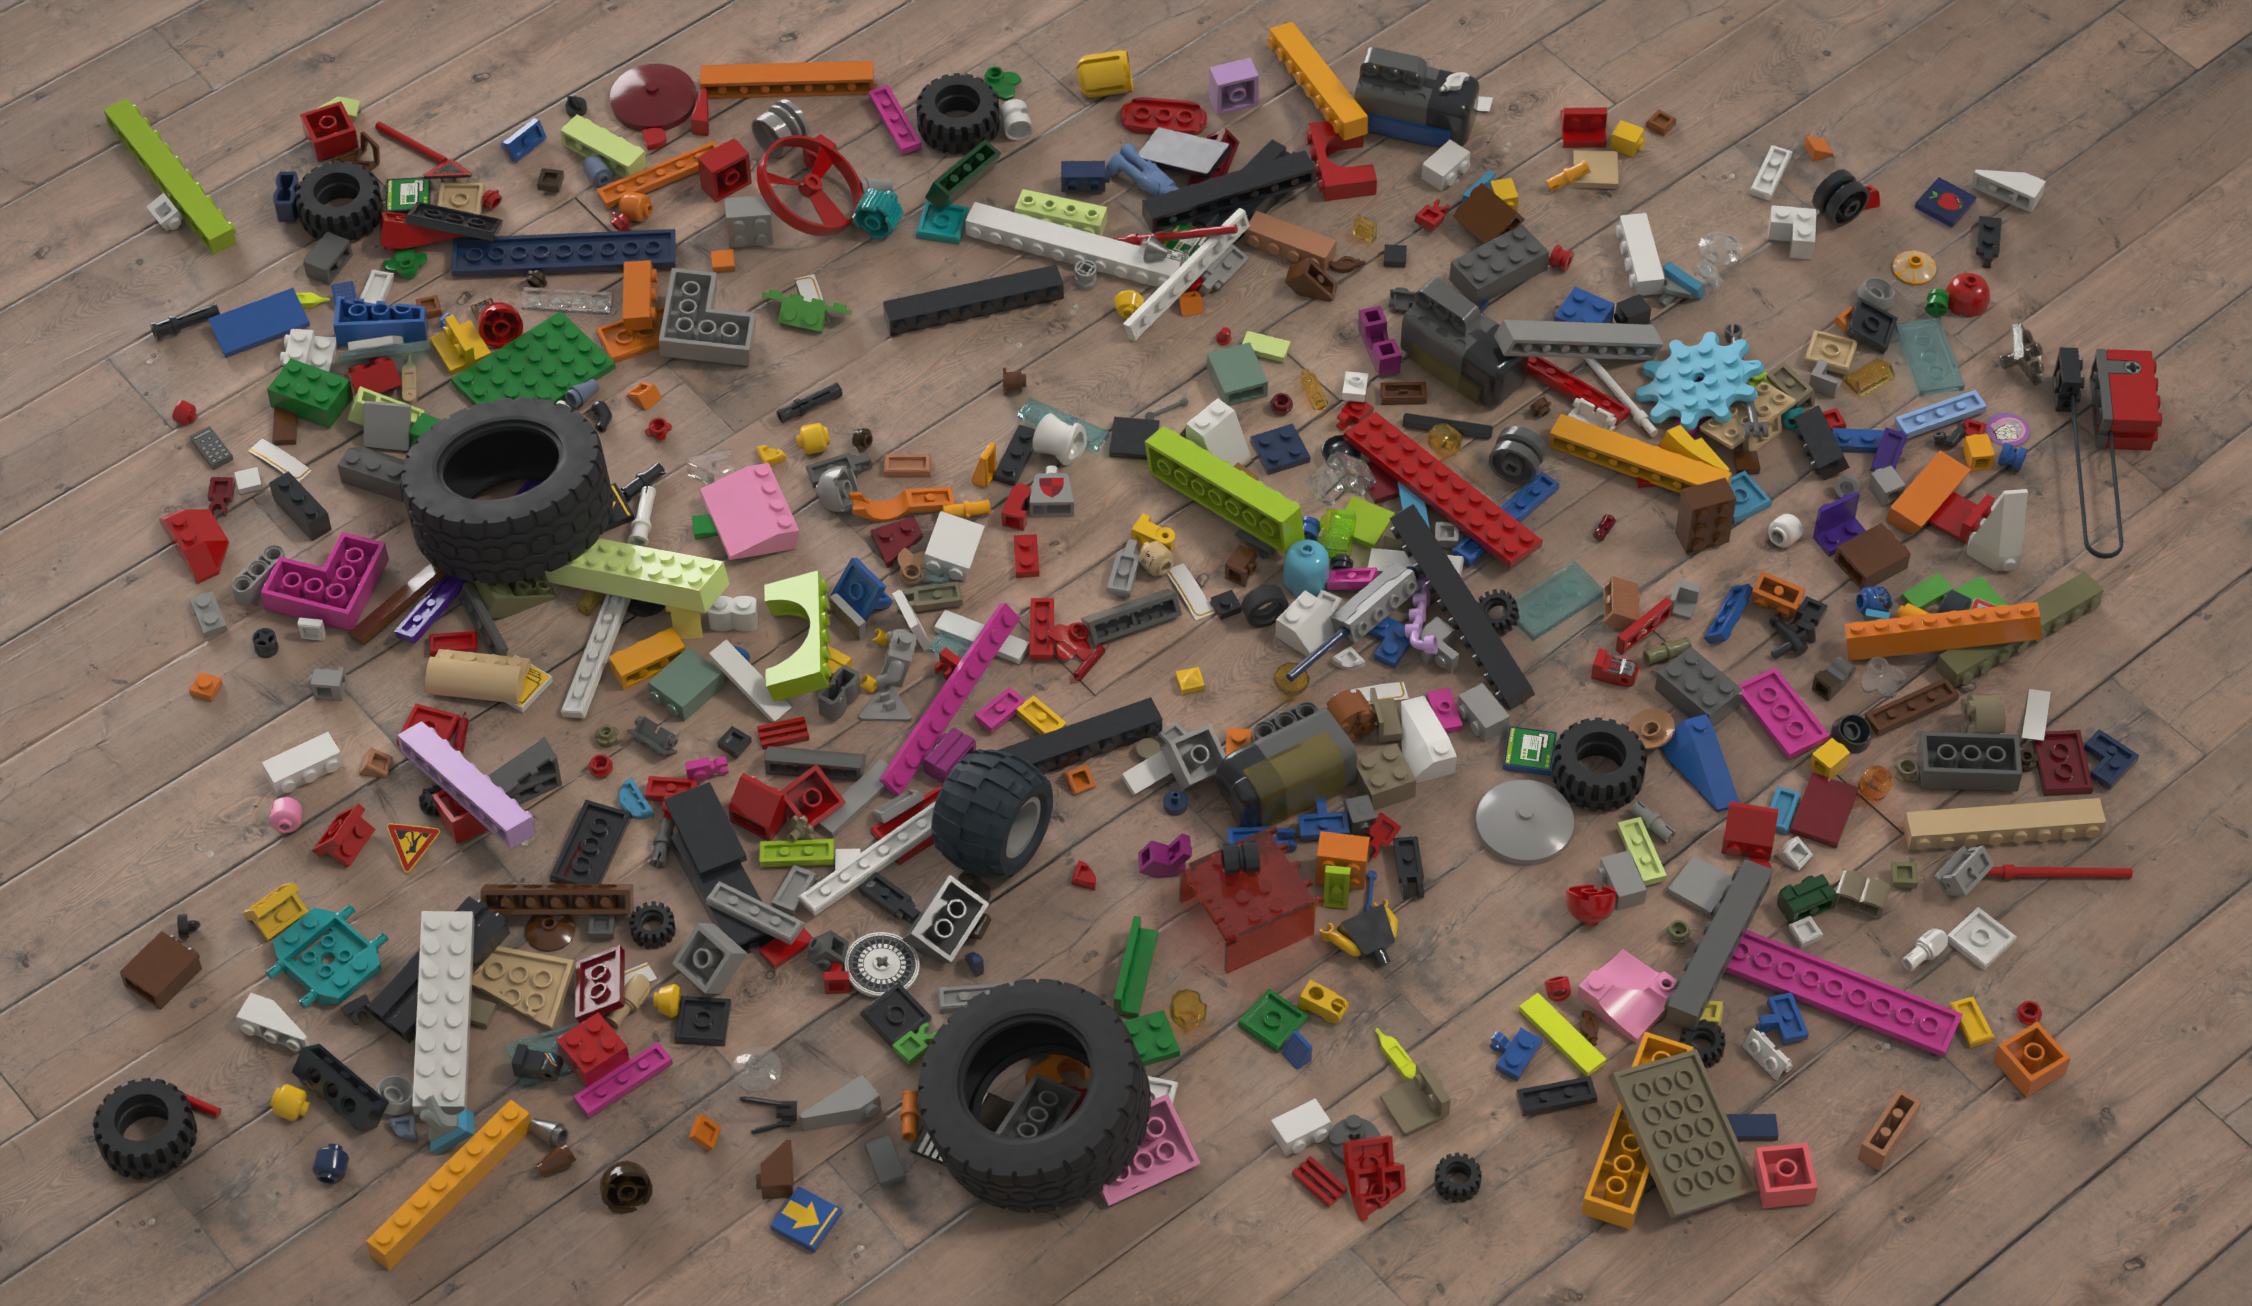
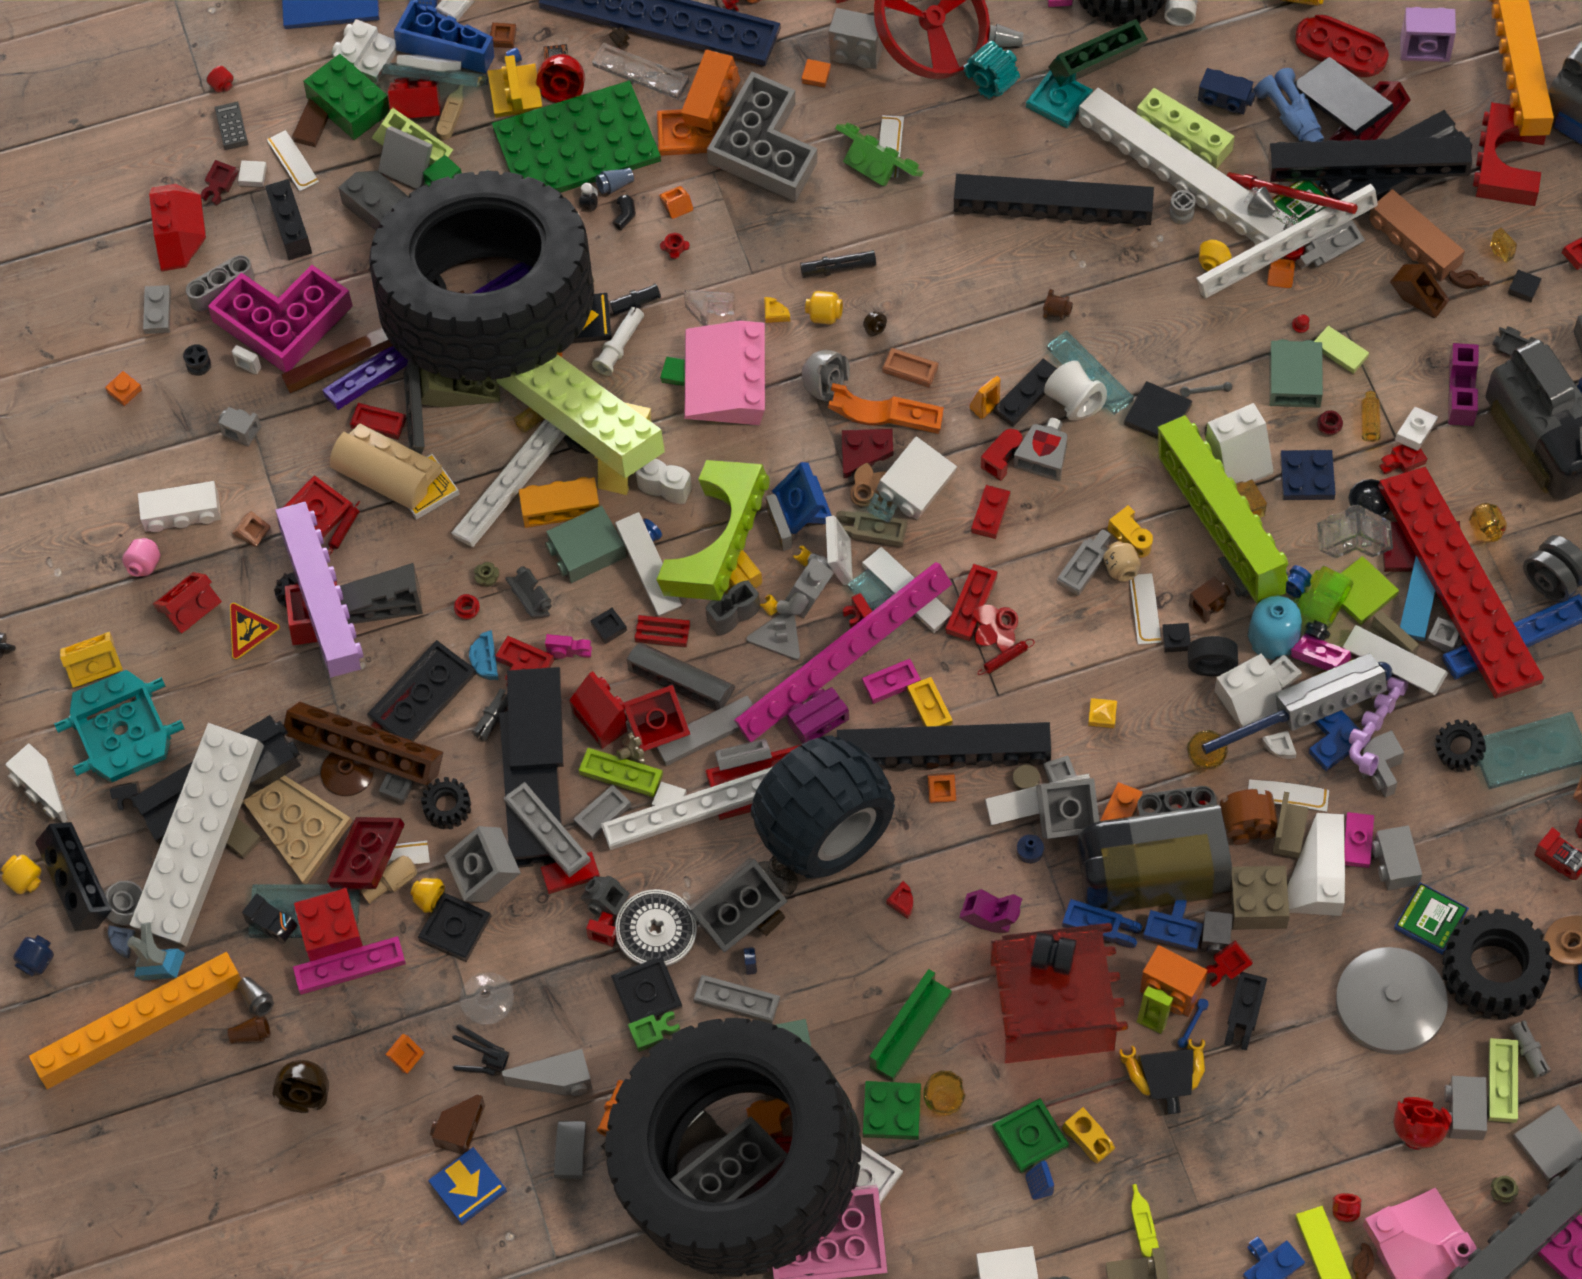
camera: 25 degrees right, 10 degrees up
dark grey hinge [806,453,872,488] -> none
black hinge [859,872,920,924] -> none
light orange pin [942,499,991,519] -> none
dark grey brick [1081,589,1182,645] -> none
reddish brown tile [1380,382,1427,405] -> none
black brick [1389,504,1535,709] -> none
black axle [1402,413,1493,439] -> none

